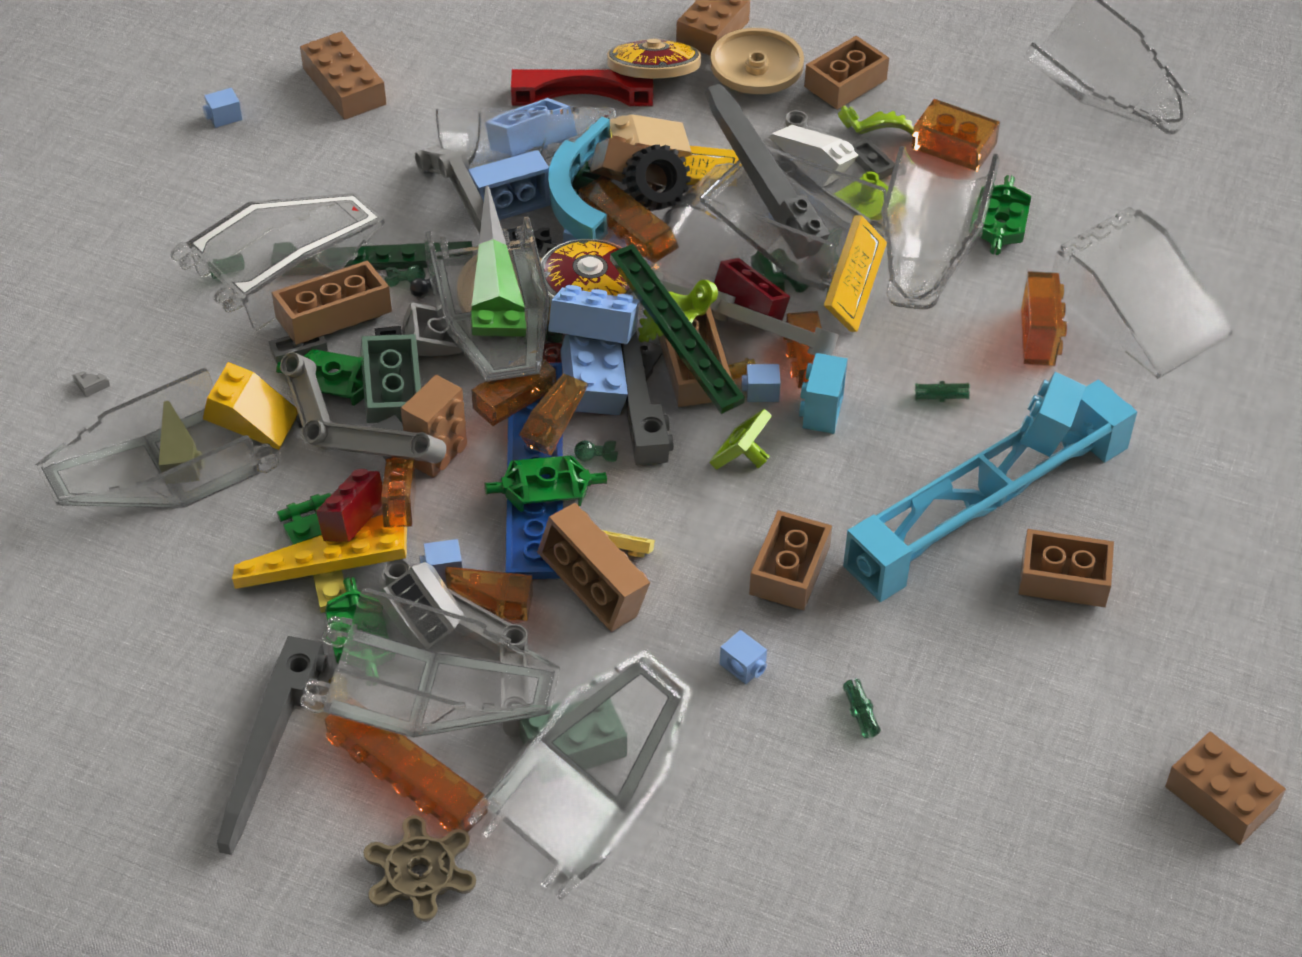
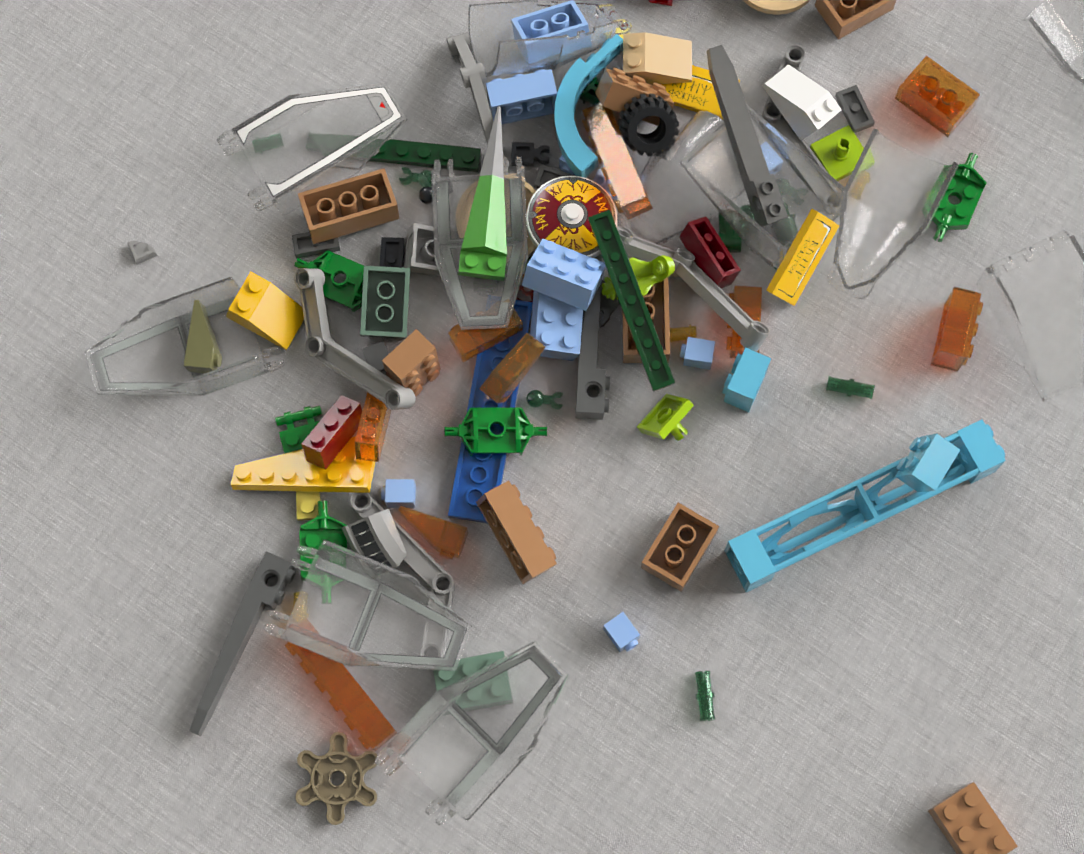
camera: 15 degrees right, 25 degrees up
light yellow plate [602,530,655,557] -> none
lime plant [837,105,919,139] -> none
medium nougat brick [1018,529,1114,608] -> none

